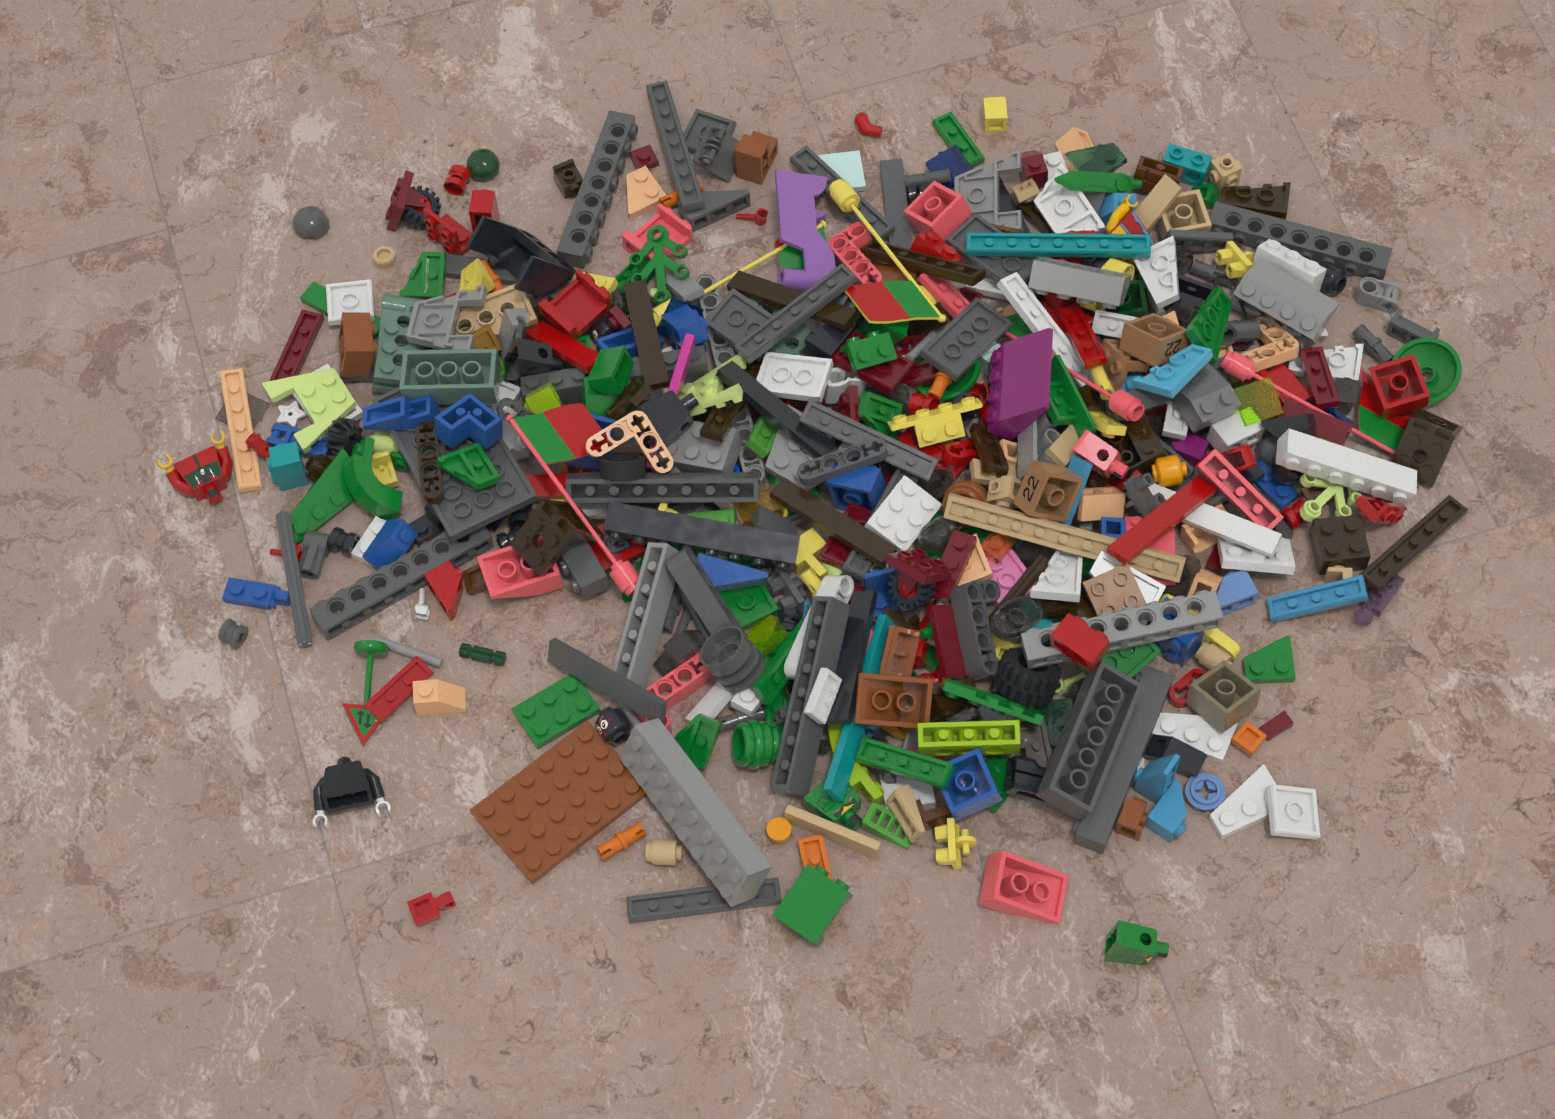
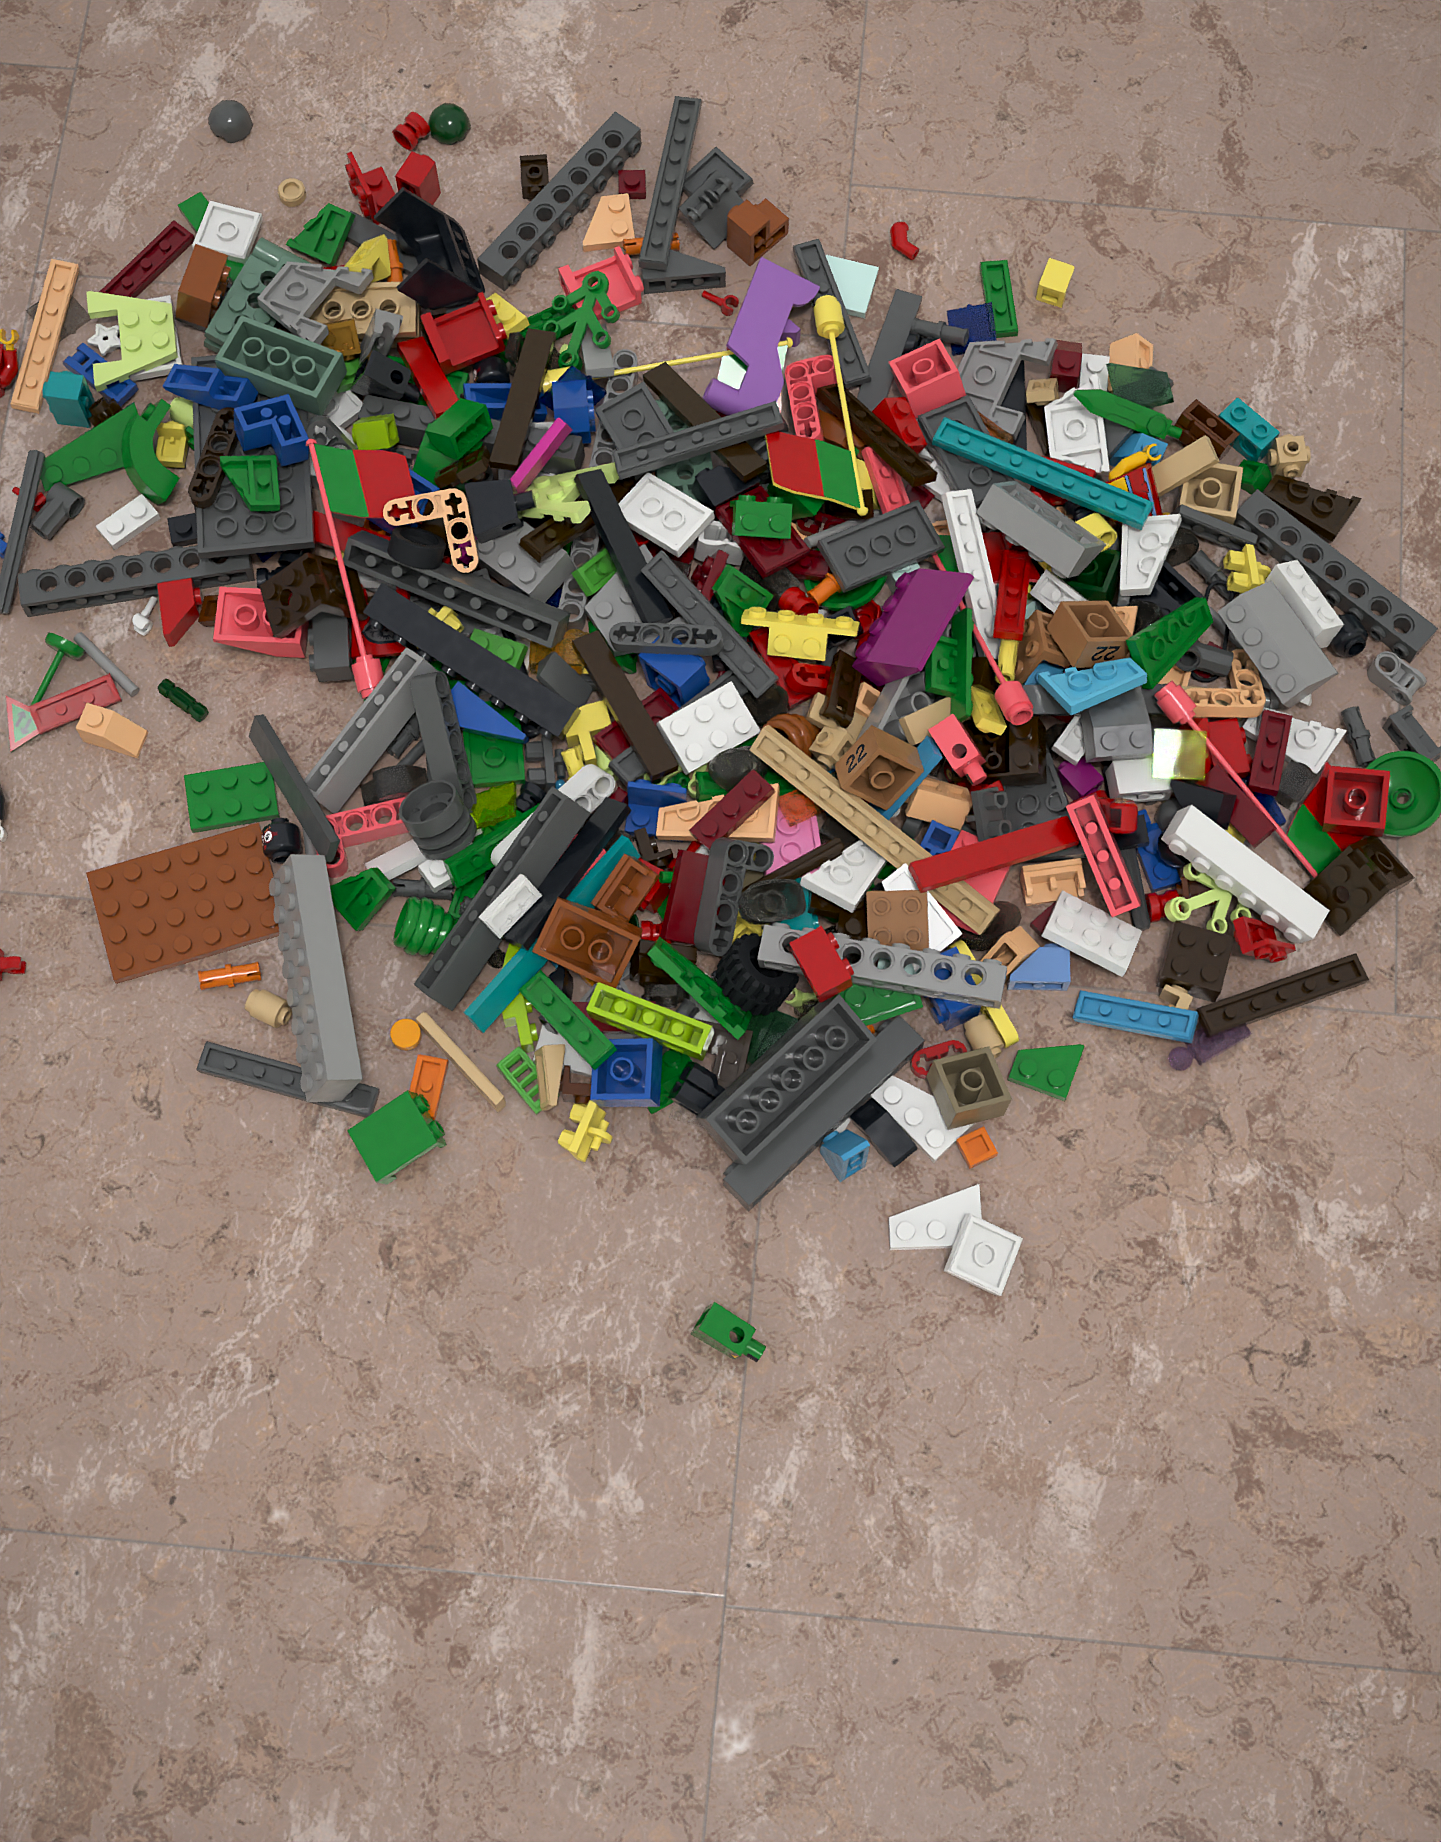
camera: 20 degrees right, 10 degrees up
red pin [245,432,271,461] -> none
black gear [325,417,364,457] -> none
black wheel [328,527,360,557] -> none
blue slope [362,519,418,570] -> none
dark red plate [385,170,441,232] -> none
dark red plate [606,305,631,331] -> none
green torso [803,779,863,831] -> none
dark red plate [885,548,953,609] -> none
coral slope [979,850,1069,924] -> none
dark orange brick [1115,797,1149,841] -> none
dark azure slope [1145,779,1187,843] -> none
white tile [1148,483,1282,558] -> none
light orange head [1151,455,1187,488] -> none
medium blue gear [1185,773,1226,812] -> none
dark red piece [1258,711,1294,742] -> none

